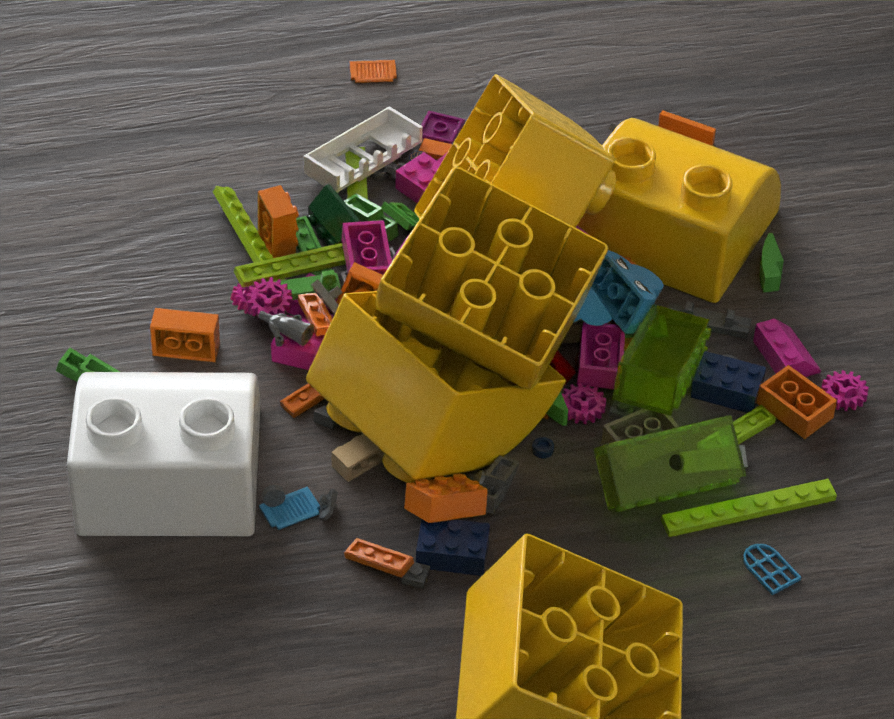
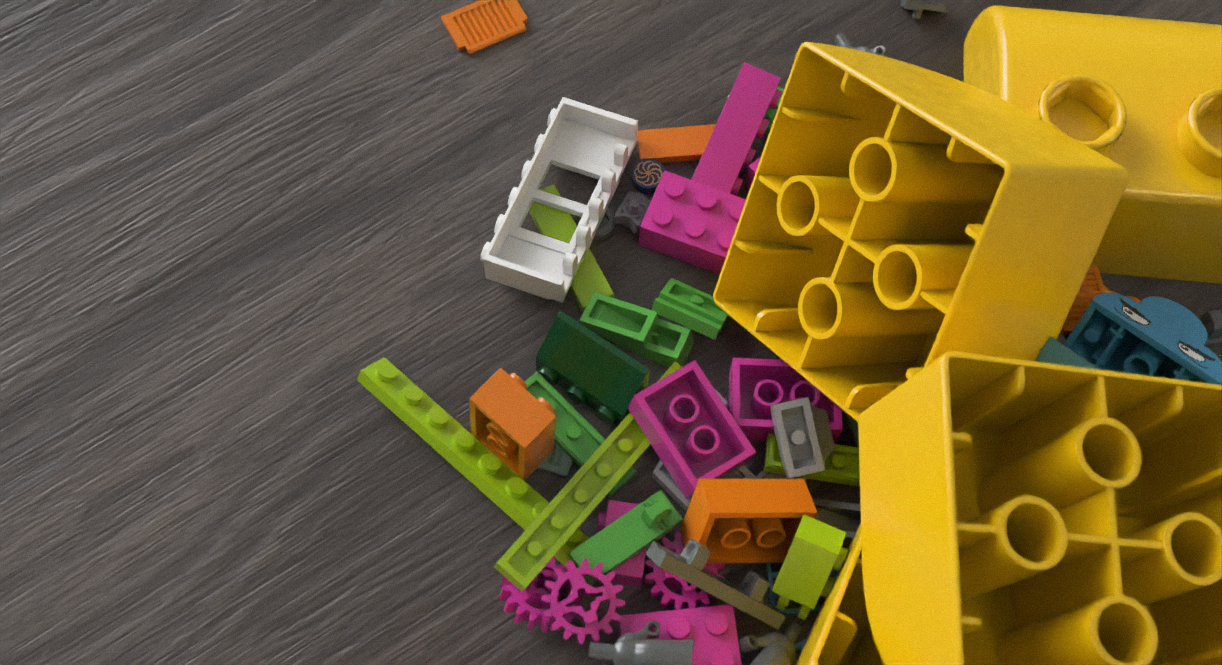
camera: 25 degrees left, 20 degrees up
orange tile [298,293,332,336] -> none
magenta tile [421,110,465,144] -> none

